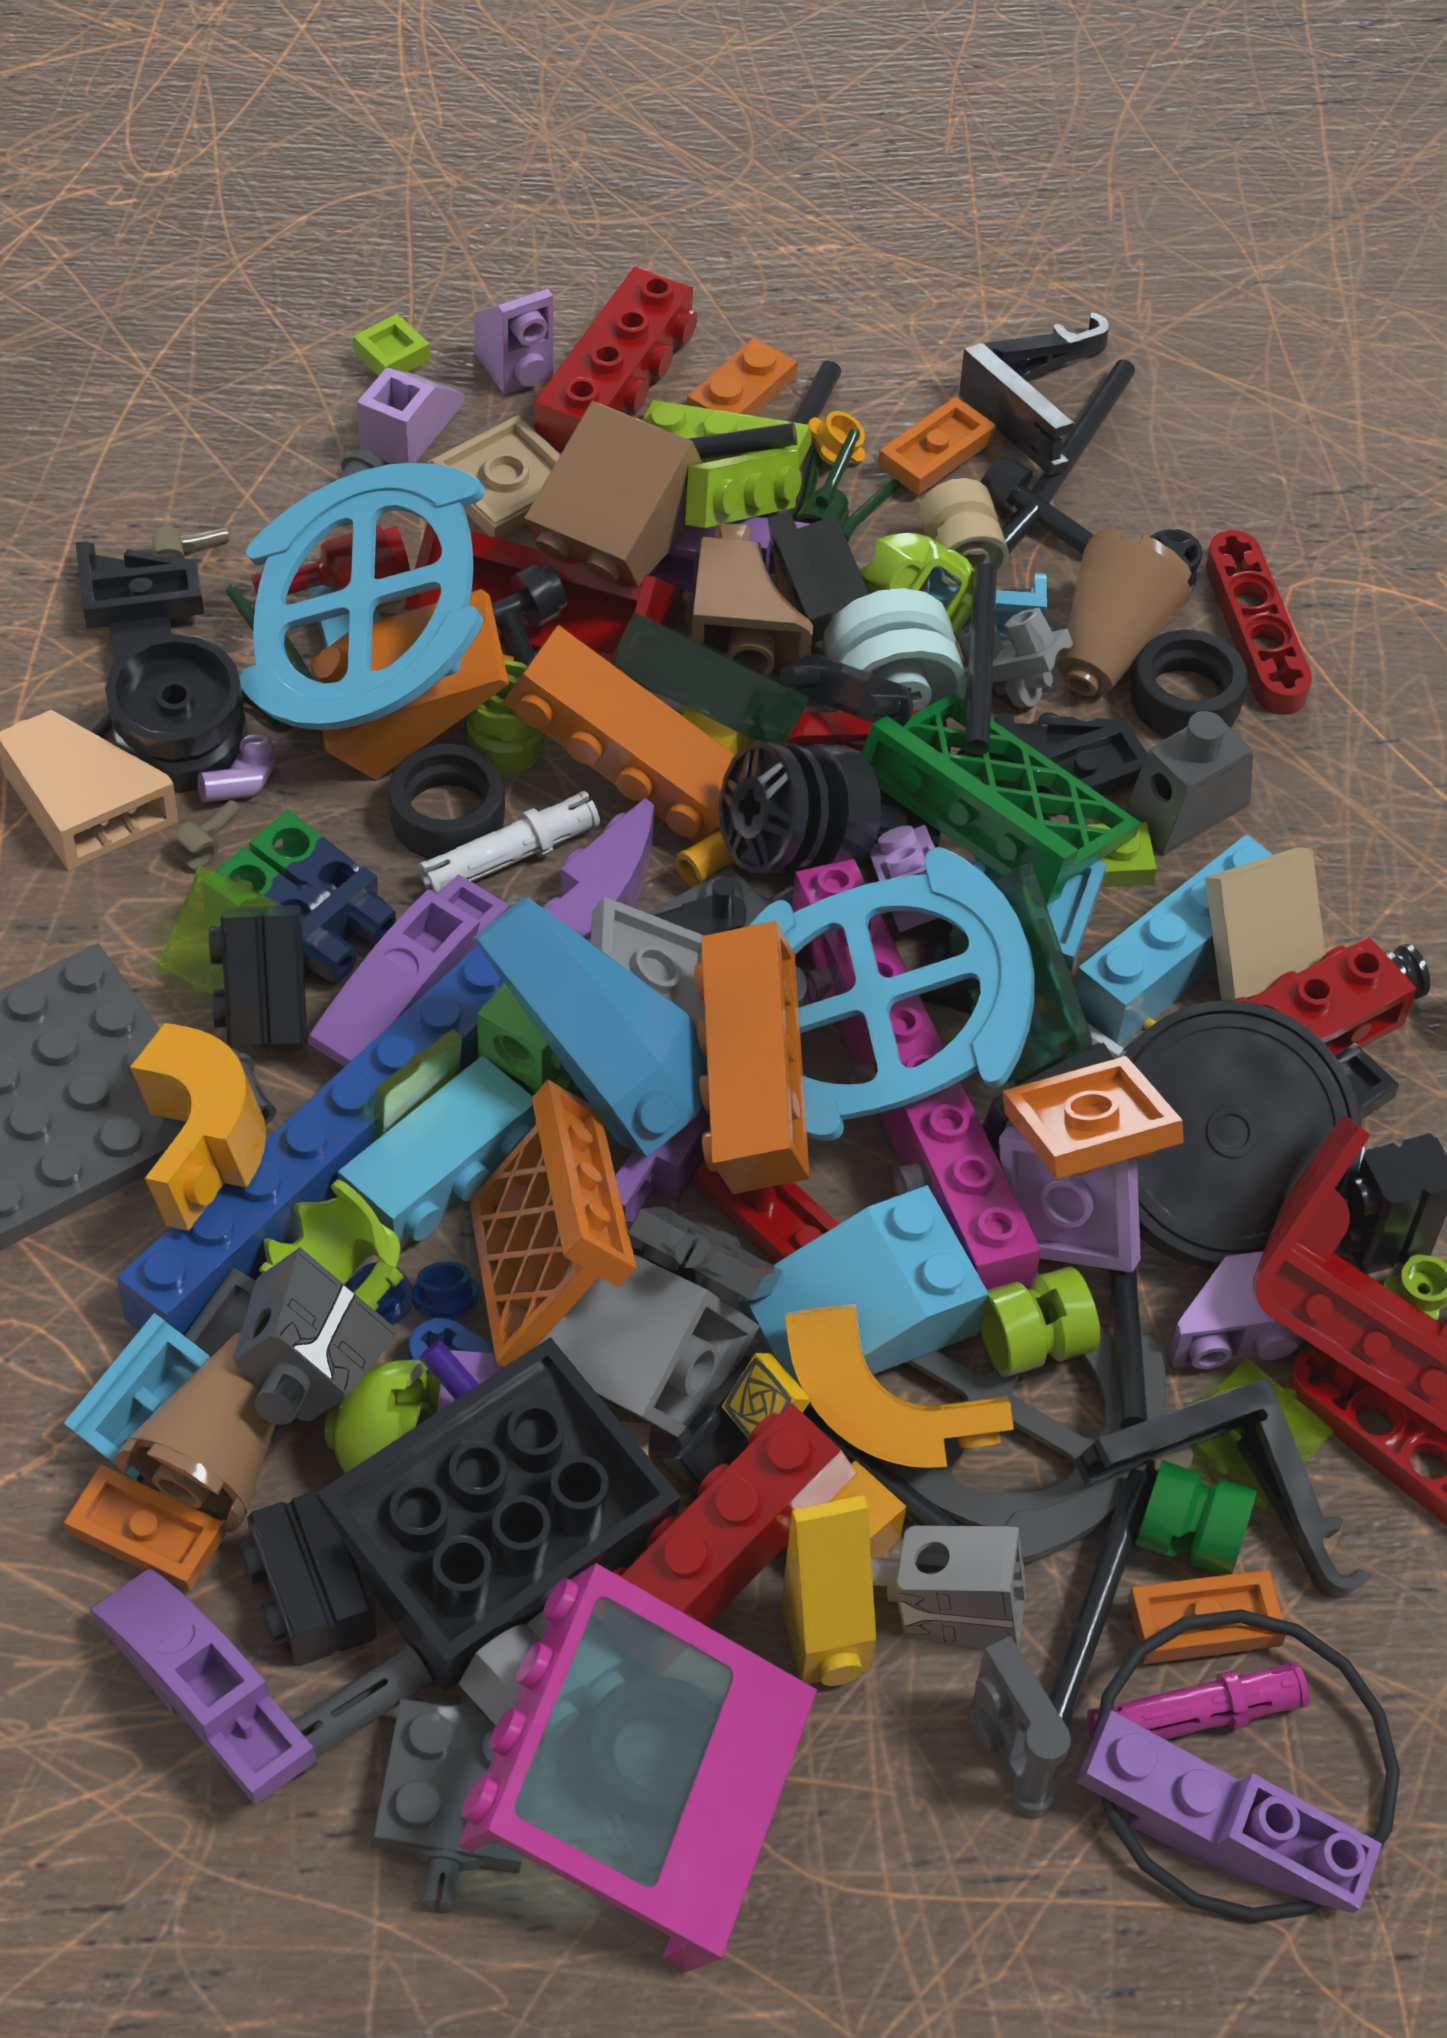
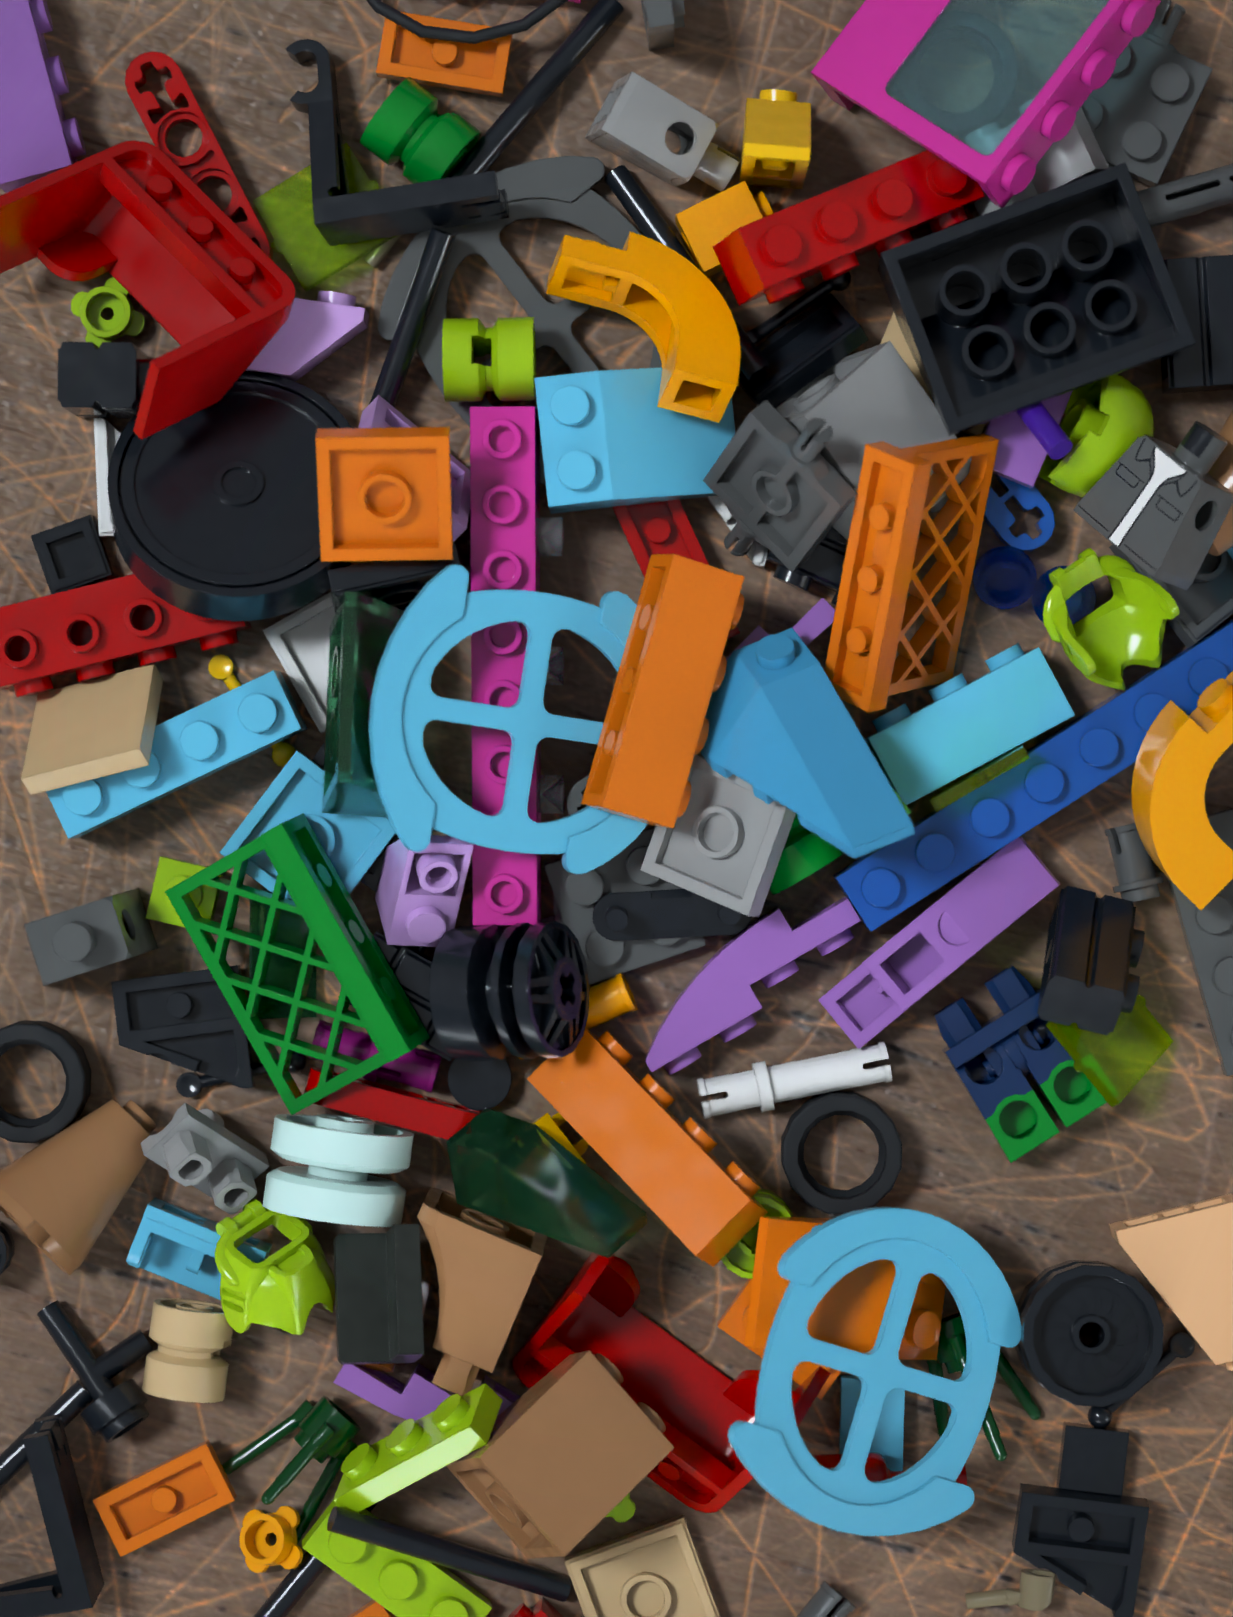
camera: 165 degrees left, 35 degrees up
dark tan hand [177,800,240,871] -> none
lavender arm [197,734,276,803] -> none
black piece [491,565,567,666] -> none
yellow tile [721,1353,811,1438] -> none
black piece [780,654,913,727] -> none
black bar [965,563,997,756] -> none

